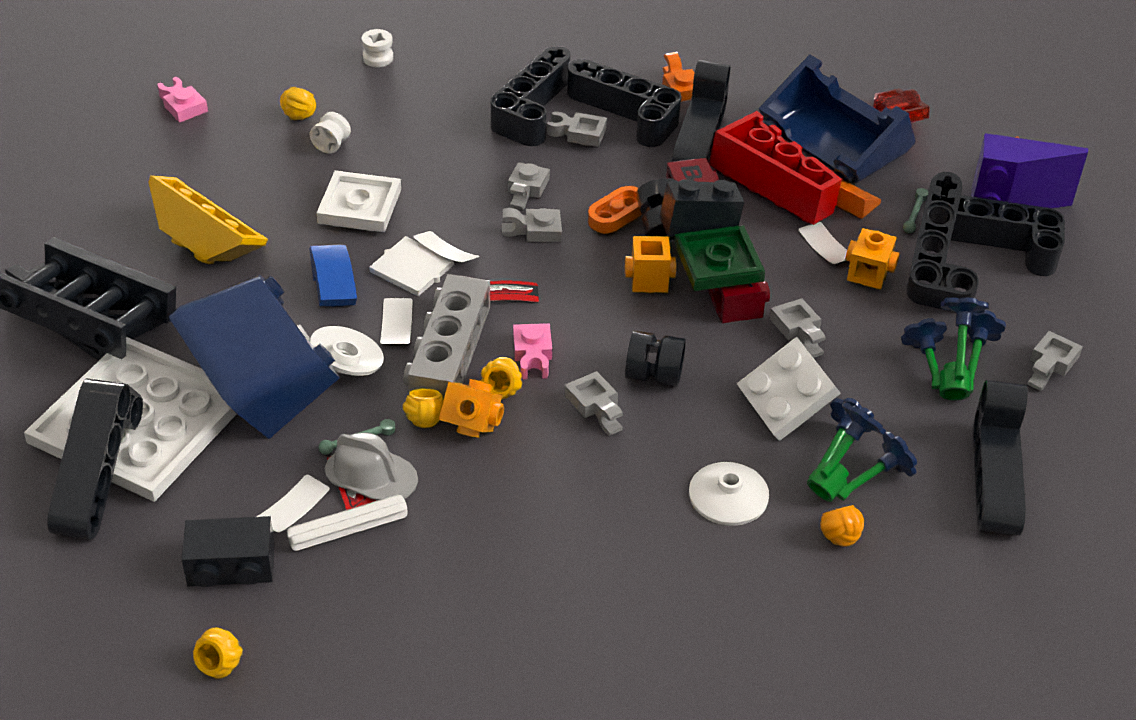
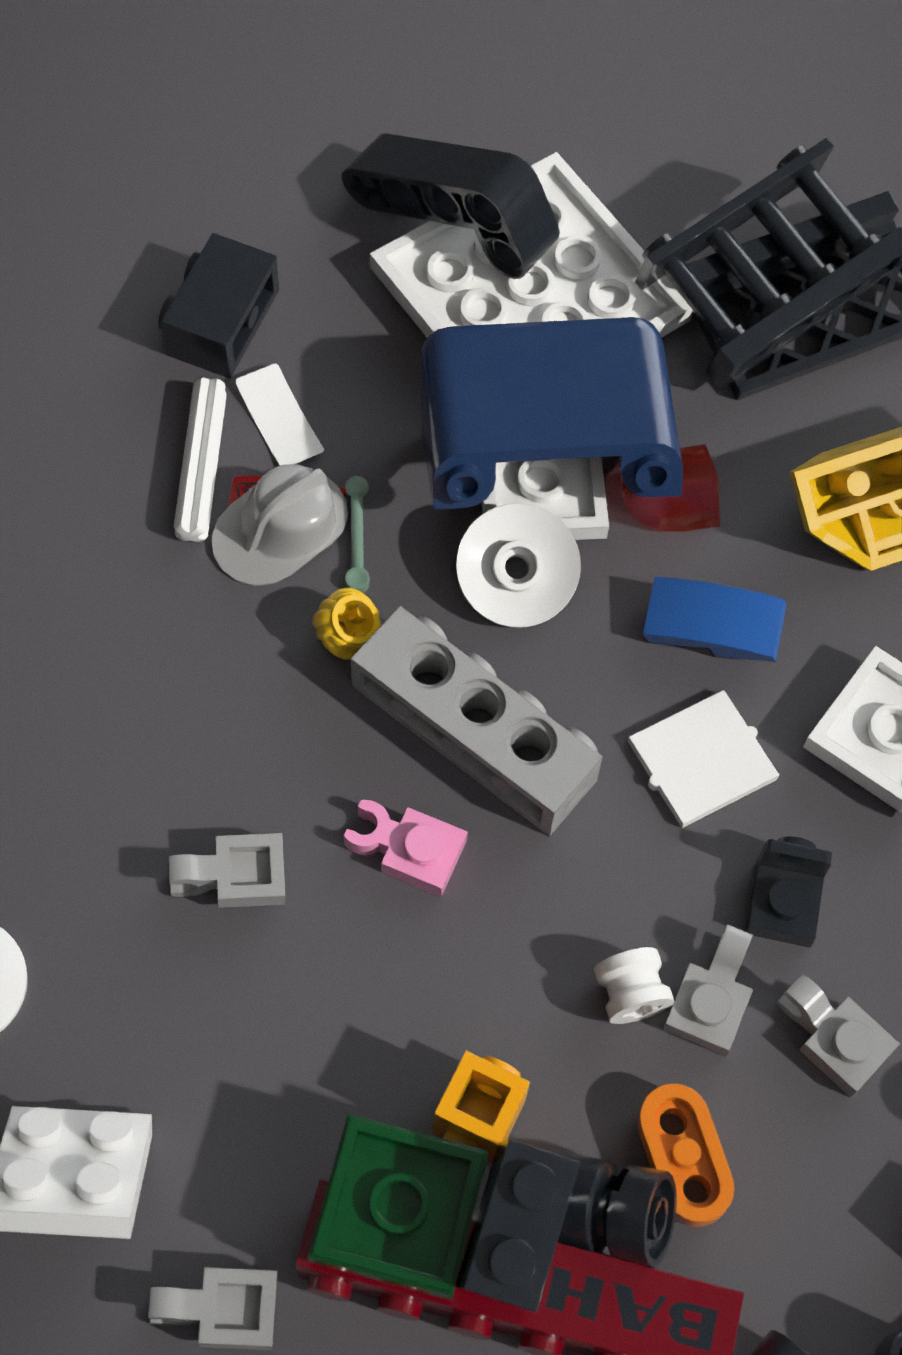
camera: 115 degrees right, 20 degrees up
yellow piece [193,627,243,679] -> none
white sticker [380,298,413,344] -> none
white sticker [414,231,479,262] -> none
light orange brick [439,379,504,438] -> none
yellow piece [481,357,522,400] -> none
sticker [490,280,539,303] -> none
black wheel [625,330,686,386] -> none
none -> white wheel [594,947,674,1024]
none -> black bracket [746,836,832,948]

